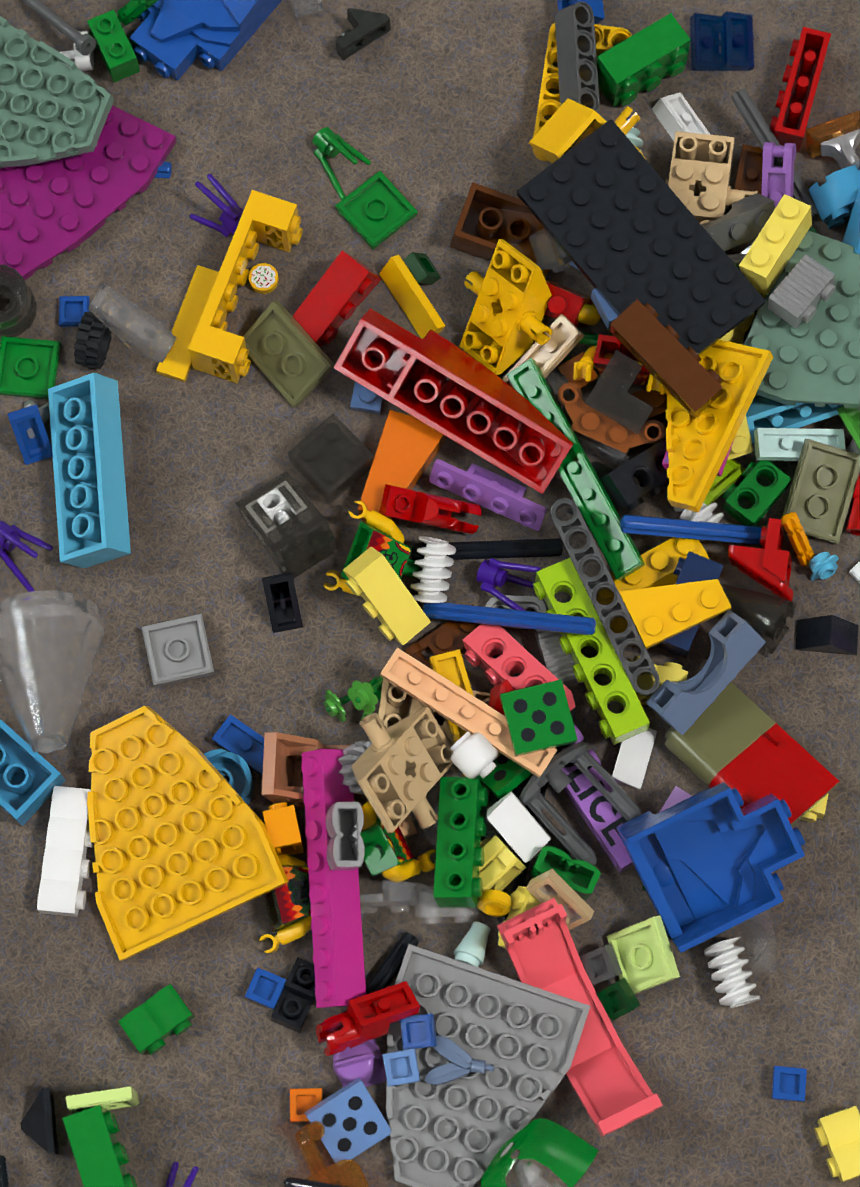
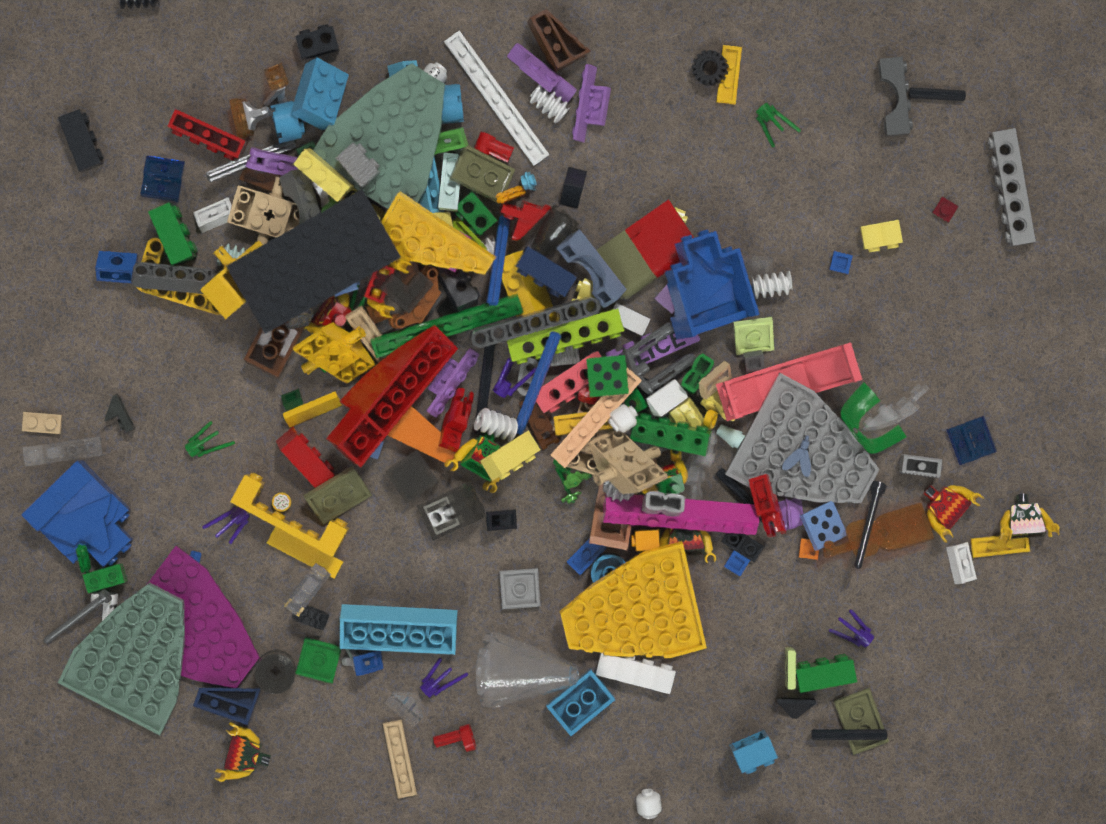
camera: 85 degrees left, 15 degrees up
blue tile [59,296,90,327] -> none
green brick [118,984,195,1055] -> none
green tile [335,171,418,250] -> none
medium blue plate [383,1049,421,1087] -> none
blue tile [400,1013,437,1050] -> none
dark green plate [596,977,641,1021] -> none
reddish brown brick [610,299,723,419] -> none
yellow wing [619,579,732,649] -> none

